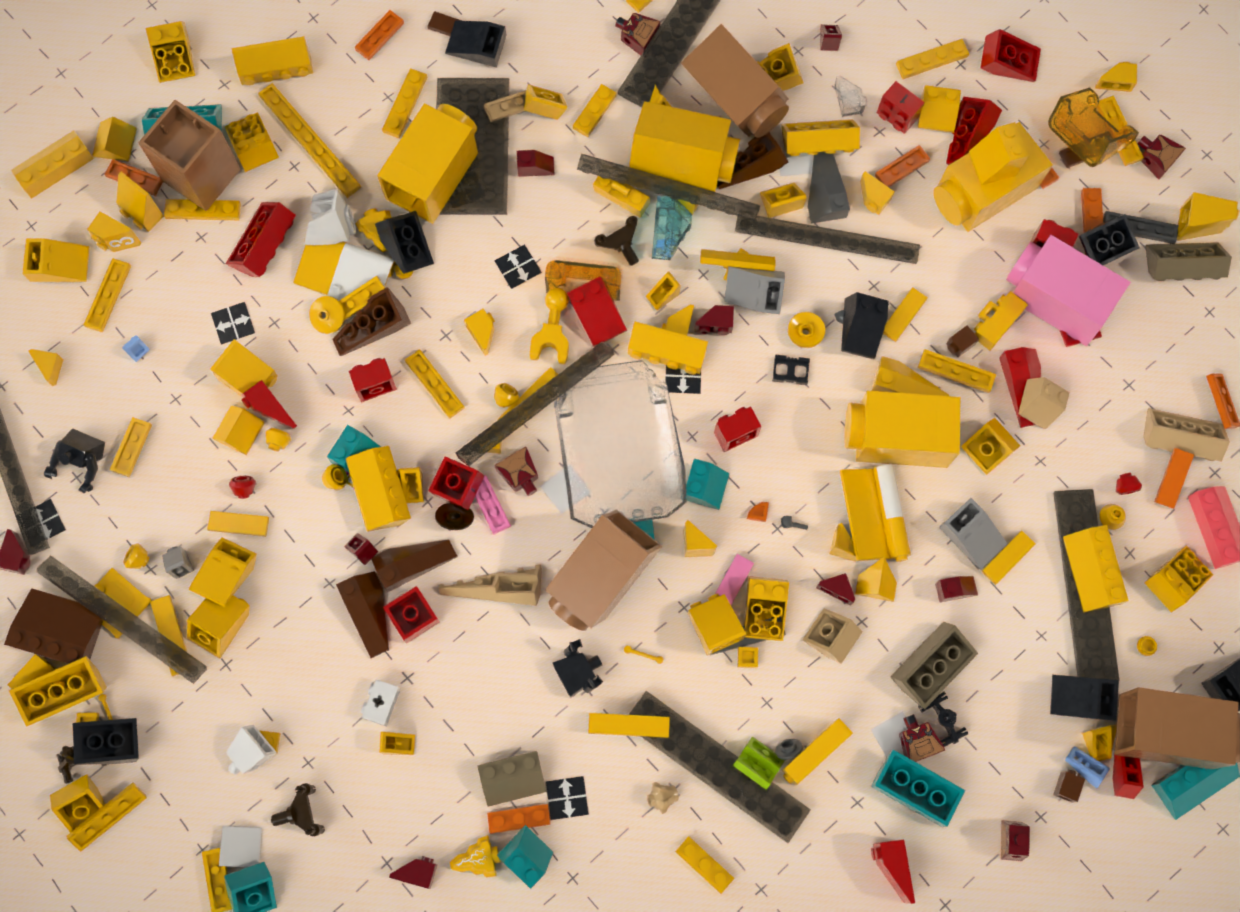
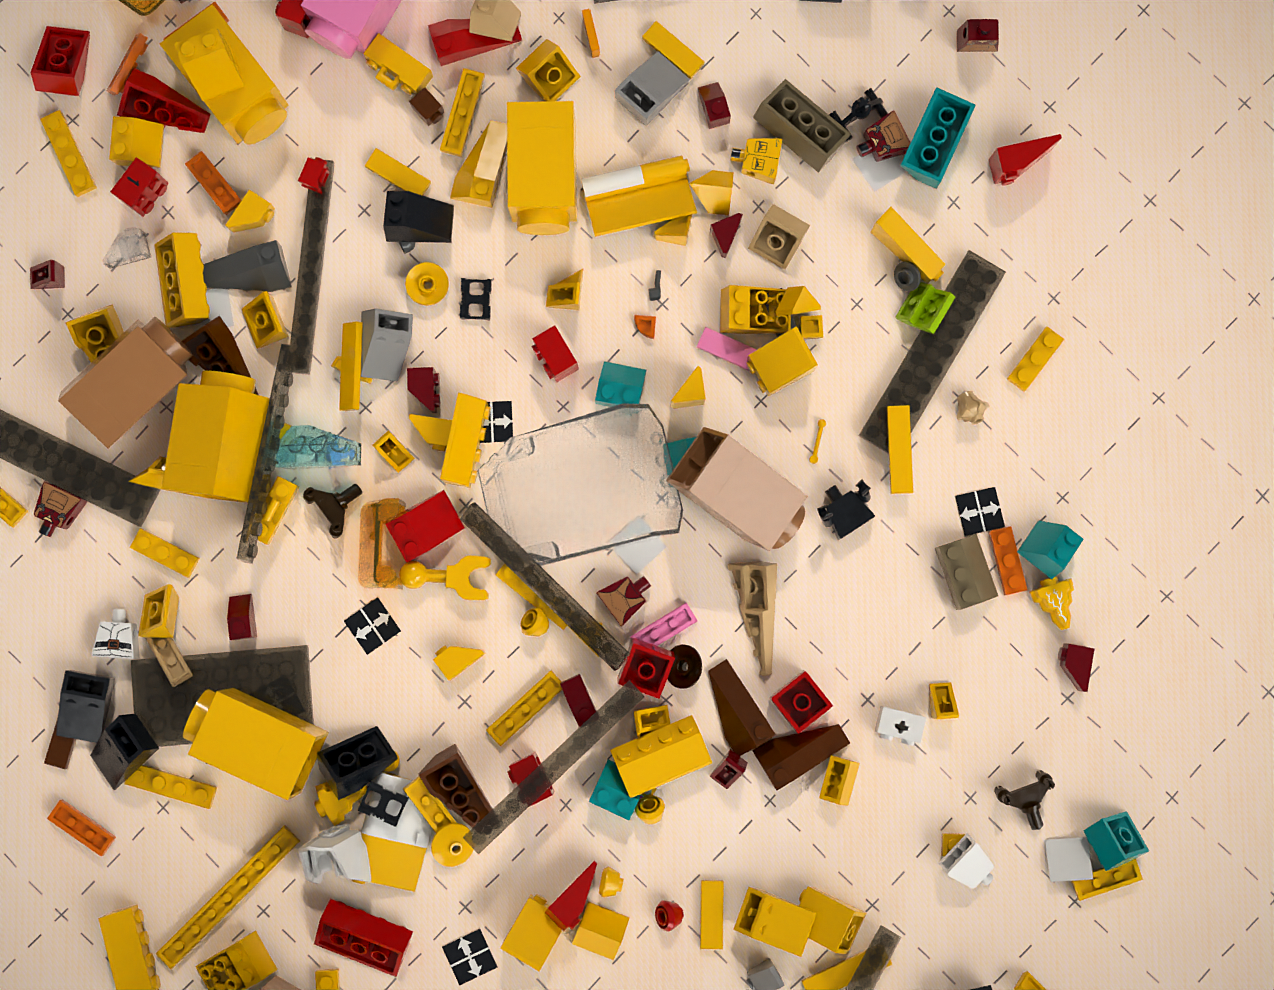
camera: 90 degrees left, 10 degrees up
none -> black slope [90,713,159,790]
none -> torso [91,609,140,659]
none -> orange plate [106,33,148,95]
none -> red window [298,157,330,194]
none -> black piece [358,781,409,827]
none -> clear smoke plate [463,680,644,855]
none -> yellow slope [546,268,584,310]
none -> dark red slope [560,674,600,728]
none -> light orange tile [582,9,600,58]
none -> yellow torso [730,138,782,184]
none -> yellow slope [776,286,821,316]
none -> yellow brick [819,755,860,806]

